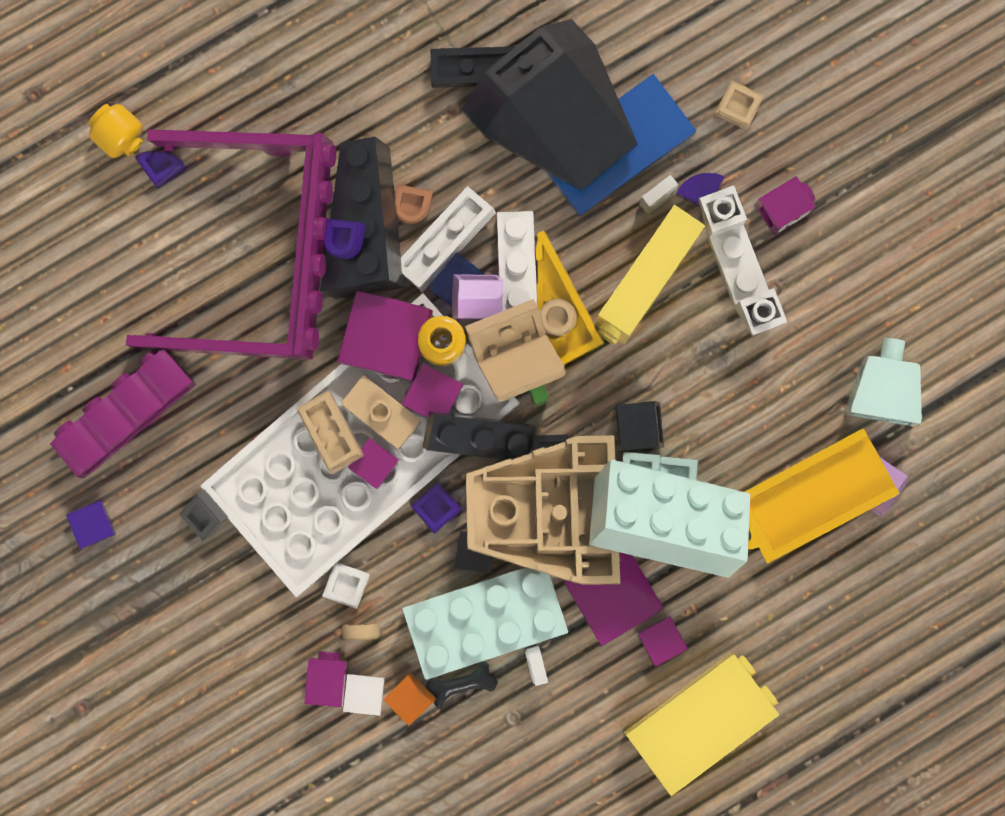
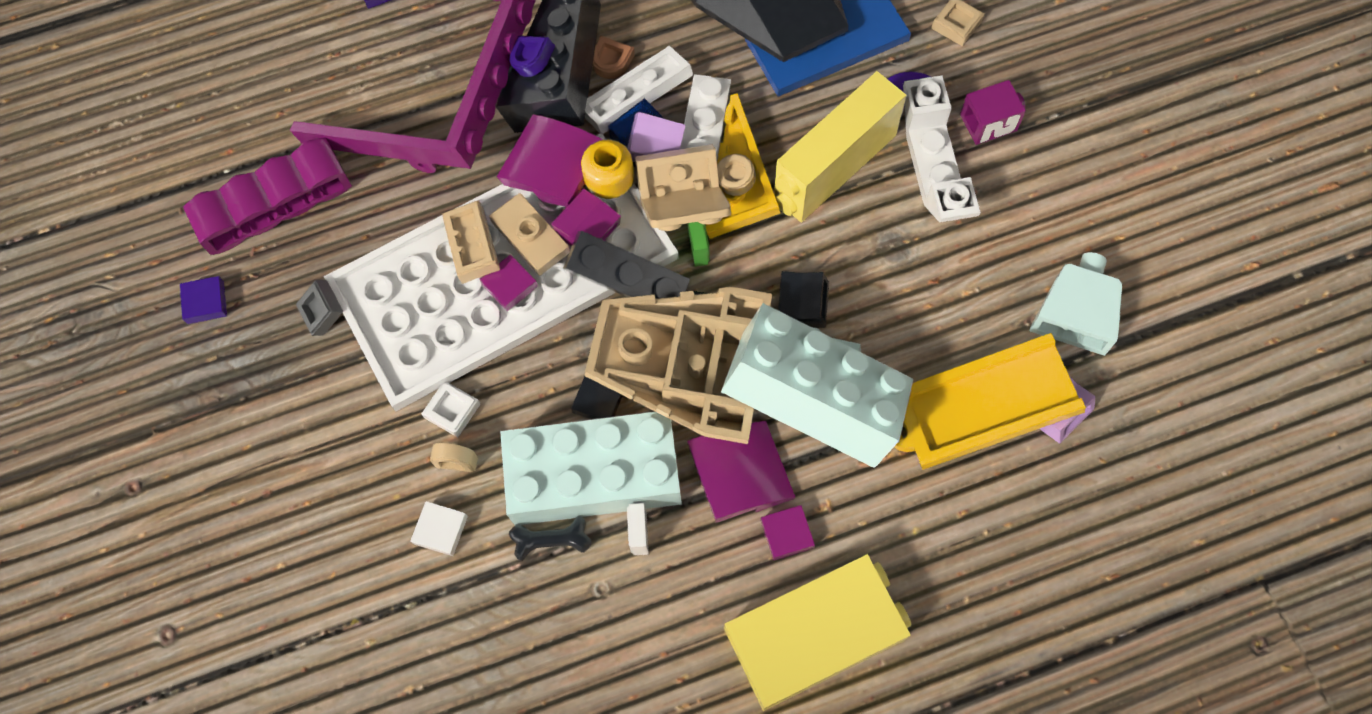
camera: 15 degrees right, 15 degrees down
magenta brick [304,651,349,707] -> none
orange tile [383,672,436,726] -> none
dark purple tile [411,482,462,534] -> none
white tile [639,175,678,214] -> none

